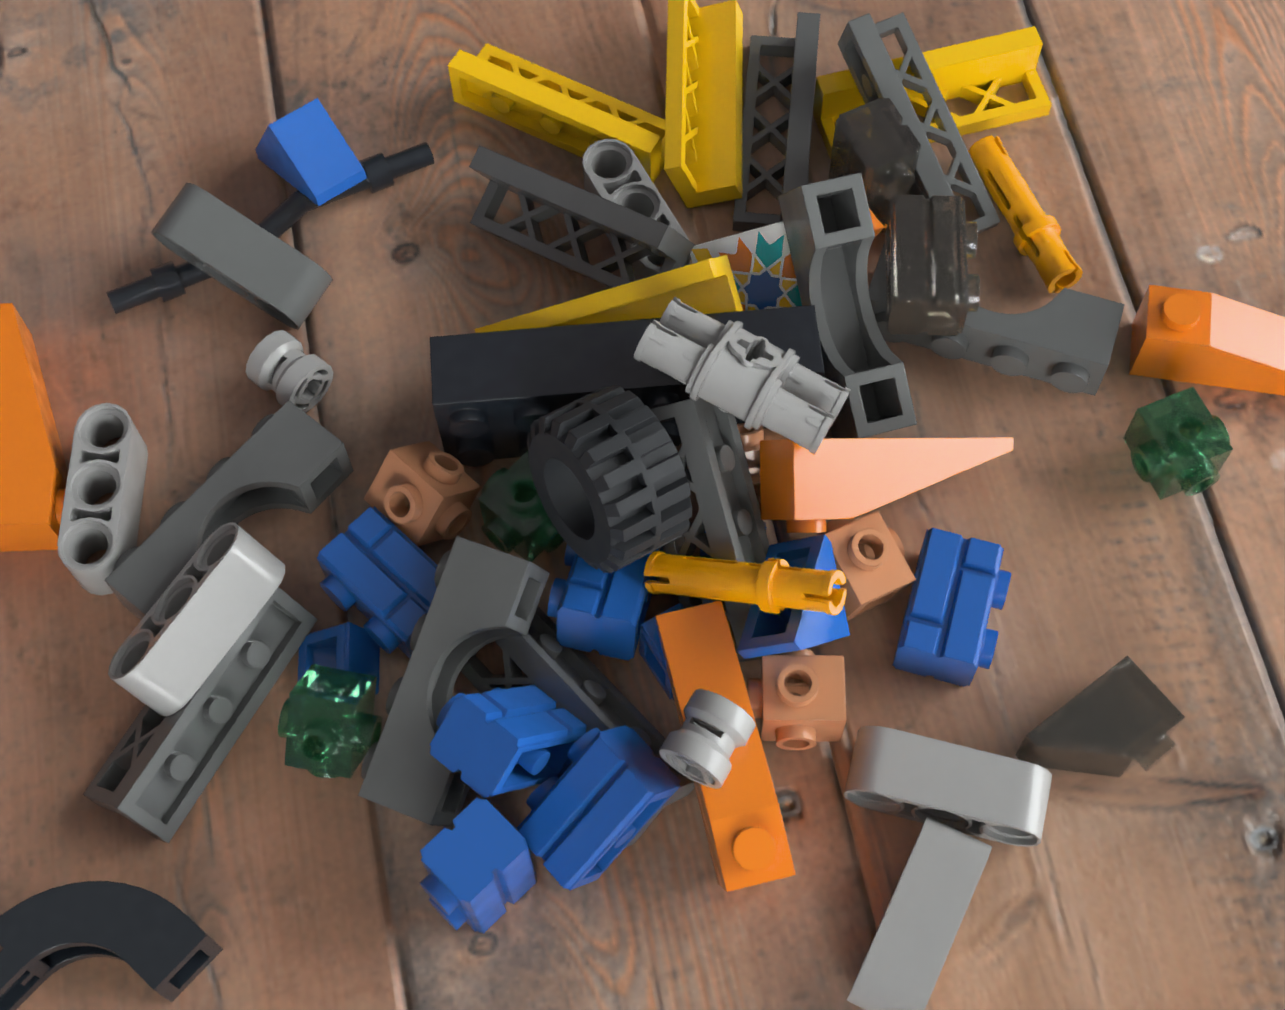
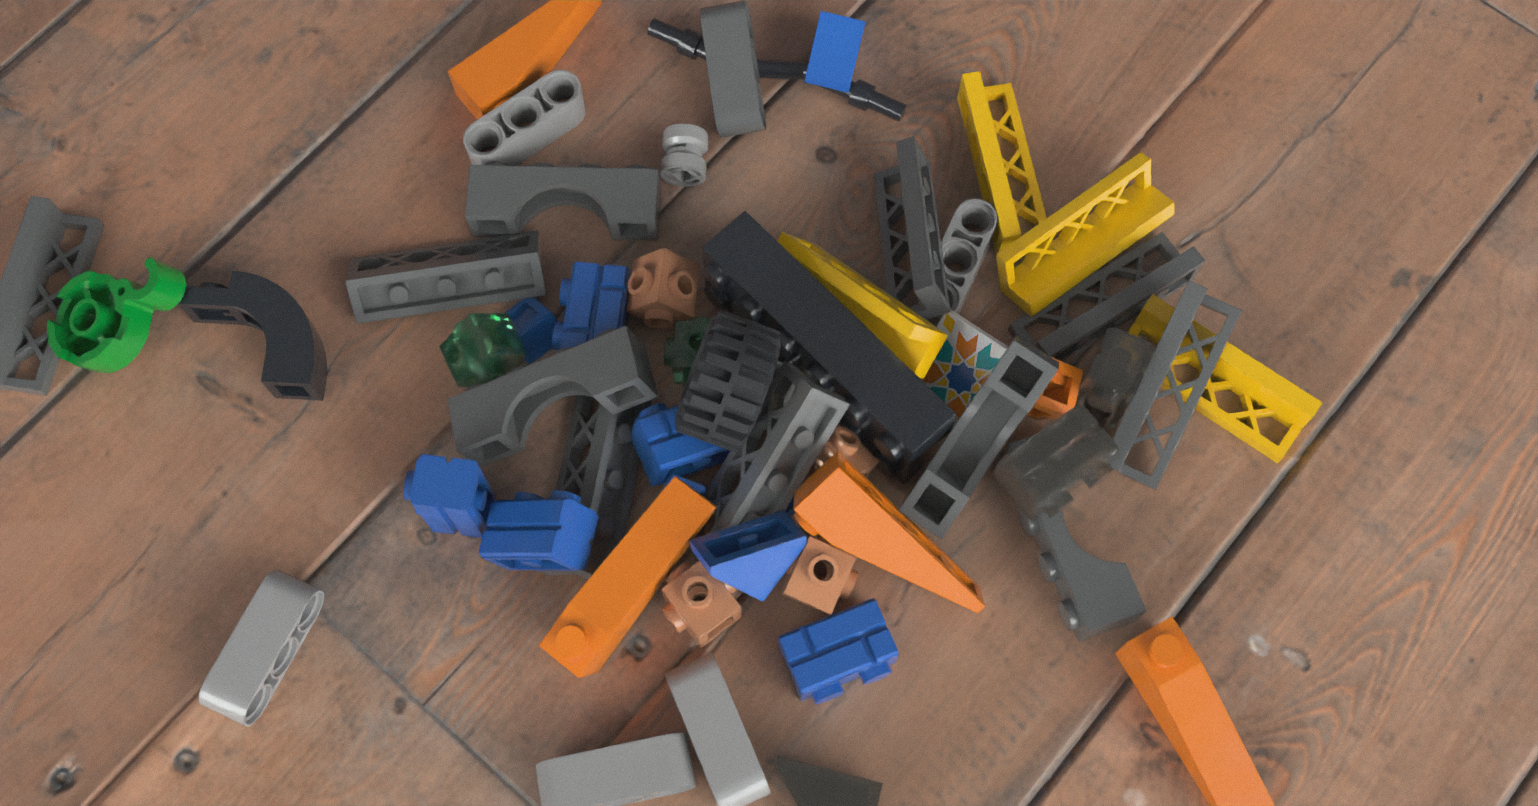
camera: 50 degrees right, 5 degrees up
beam [108,522,285,717] -> none
blue brick [429,685,587,798] -> none
light grey pin [633,297,851,455] -> none
light orange pin [644,551,847,616] -> none
light grey wheel [659,689,756,789] -> none
light orange pin [968,135,1083,293] -> none
clear green brick [1123,386,1233,500] -> none

